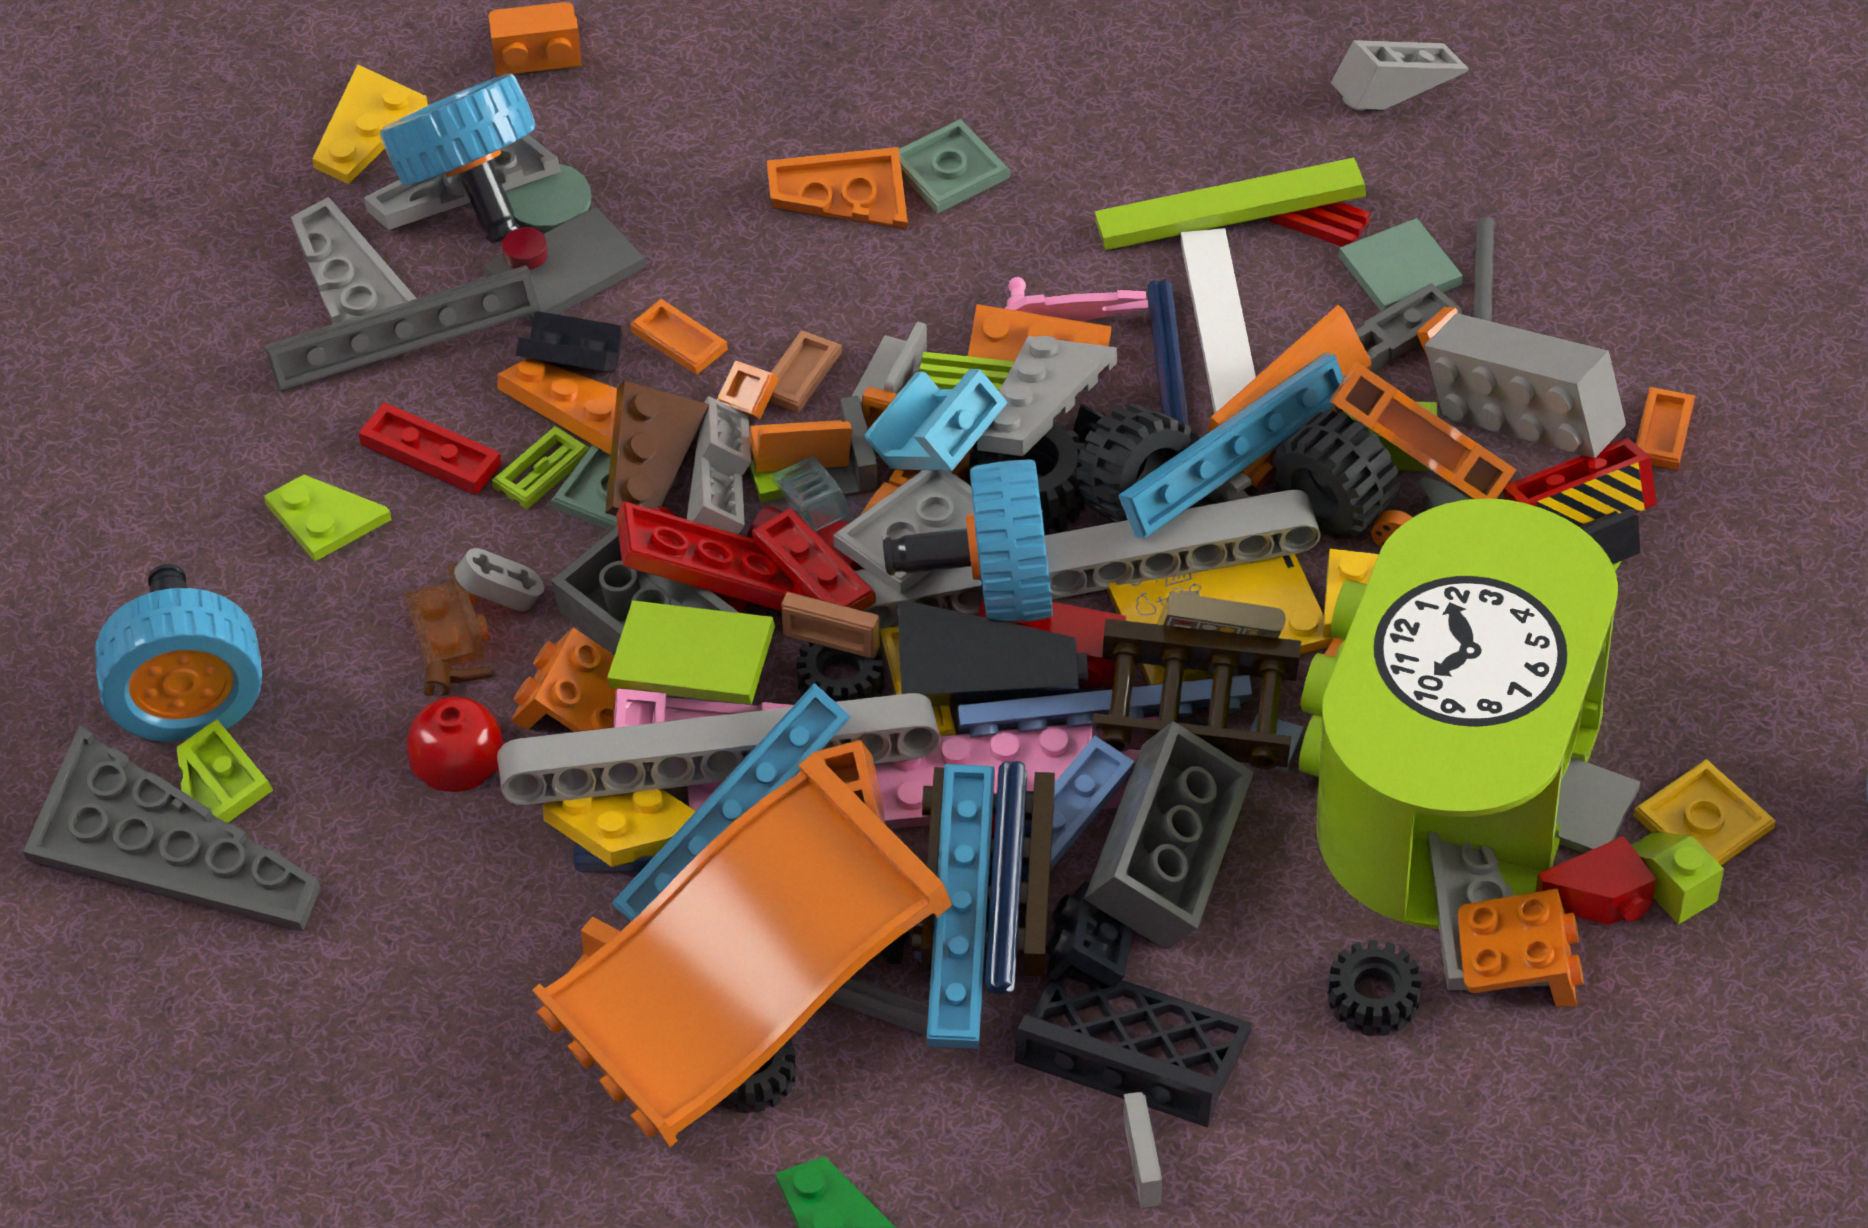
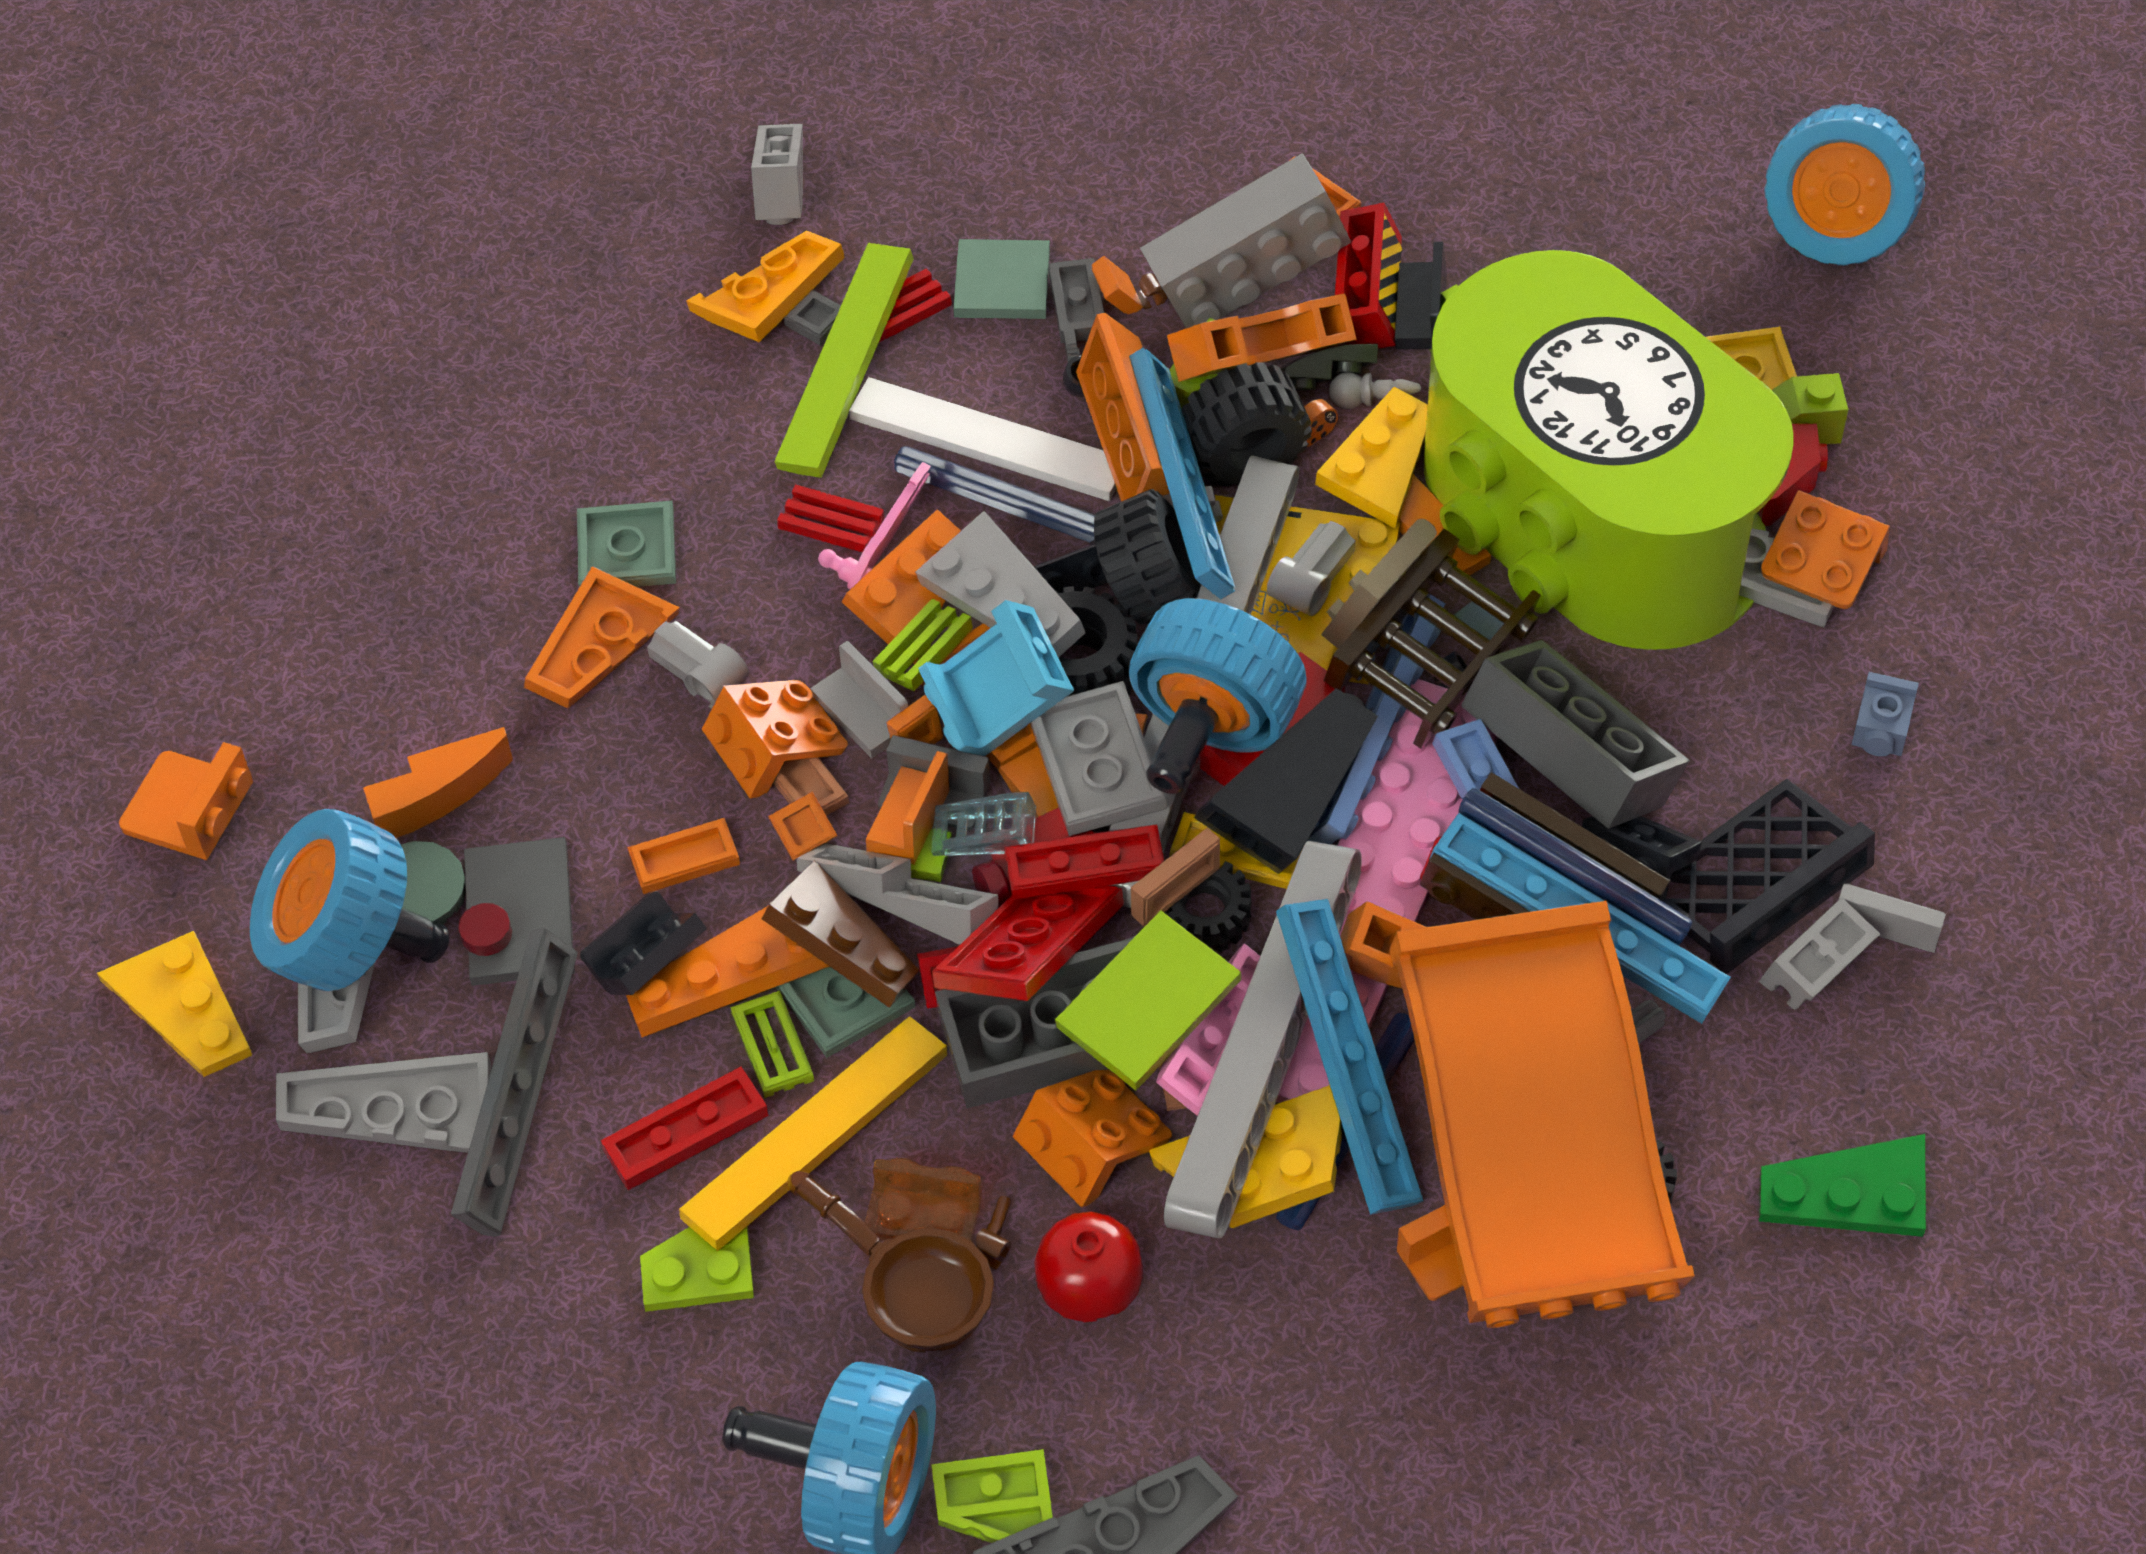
camera: 60 degrees left, 5 degrees up
light grey beam [454,548,544,612] -> none
black tyre [1327,940,1422,1036] -> none
dark grey bar [1473,217,1494,322] -> none
none -> orange slope [363,727,513,838]
none -> light grey piece [647,621,749,709]
none -> yellow tile [679,1016,947,1251]
none -> light orange wing [686,231,845,342]
none -> orange bracket [702,680,848,798]
none -> red tile [777,484,885,553]
none -> dark grey tile [784,290,841,346]
none -> reddish brown piece [788,1171,994,1353]
none -> light grey piece [1266,521,1356,617]
none -> light grey hinge [1759,898,1880,1010]
none -> sand blue brick [1851,672,1919,756]

